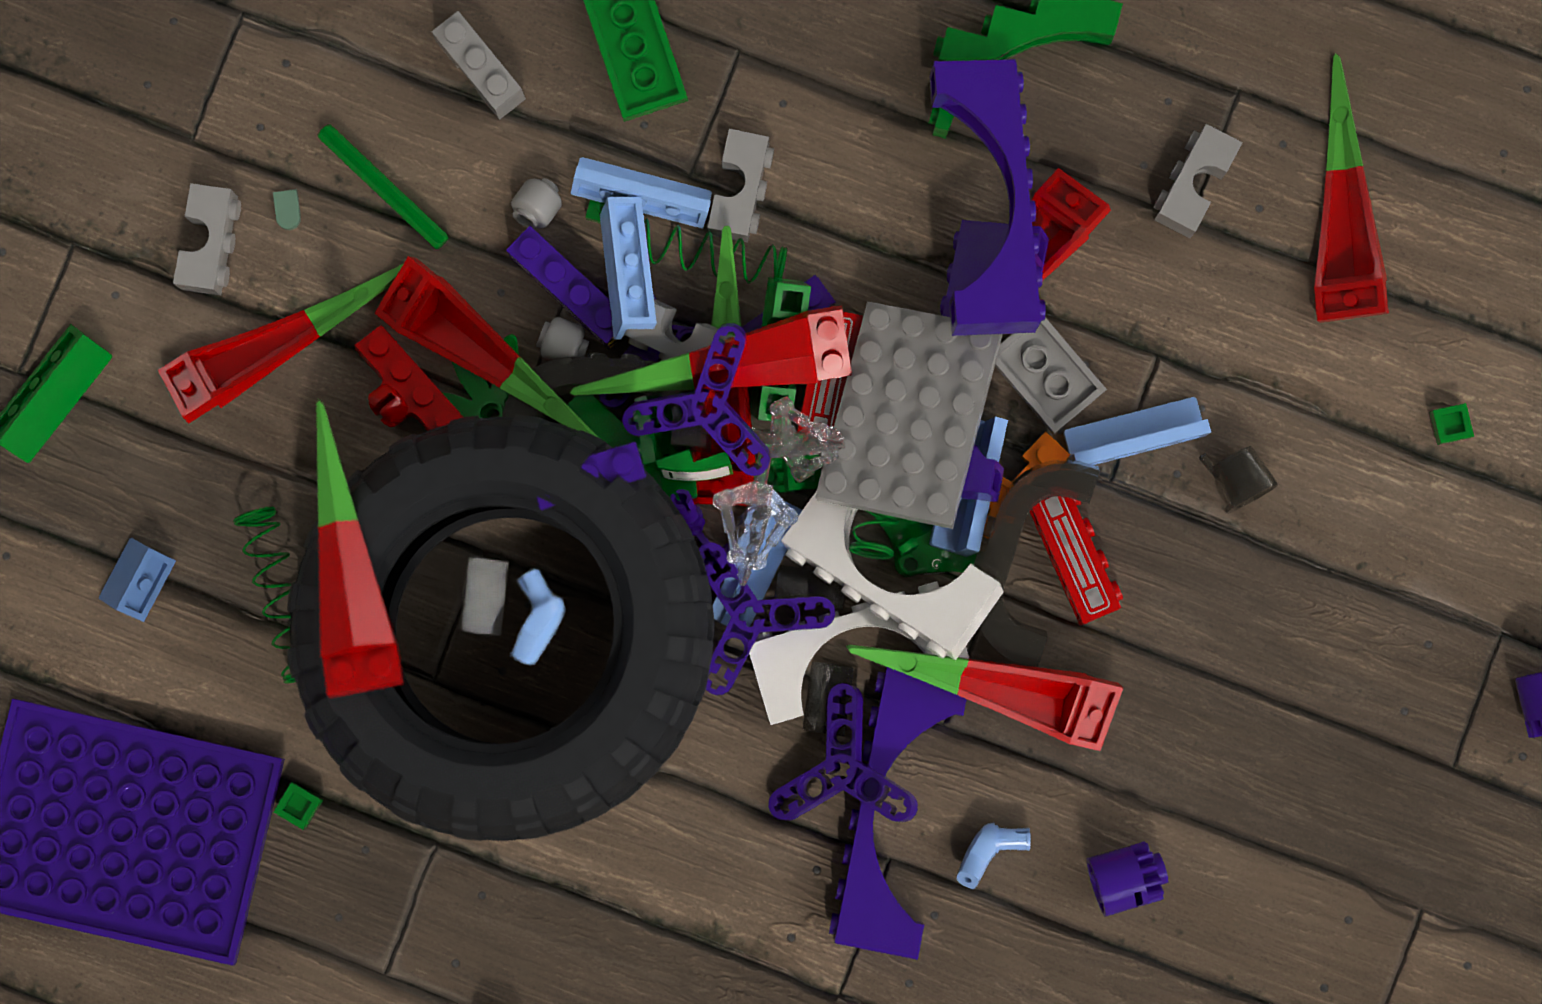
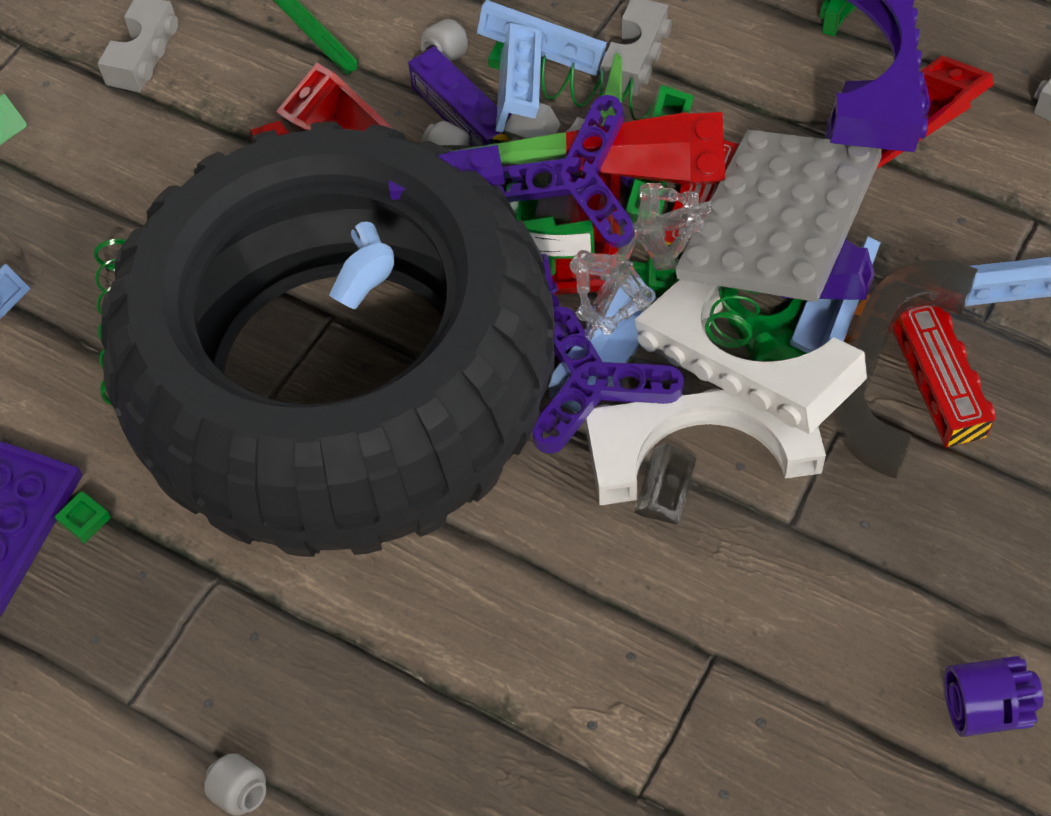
camera: 10 degrees right, 25 degrees down
red plate [158,263,404,424] -> none
sand green piece [273,189,301,230] -> none
red plate [316,400,404,698] -> none
clear smoke slope [461,557,509,636] -> none
dark purple piece [768,683,918,822] -> none
dark purple arch [829,667,967,960] -> none
red plate [846,645,1123,751] -> none
light blue arm [957,823,1031,889] -> none
light grey plate [995,317,1107,435] -> none

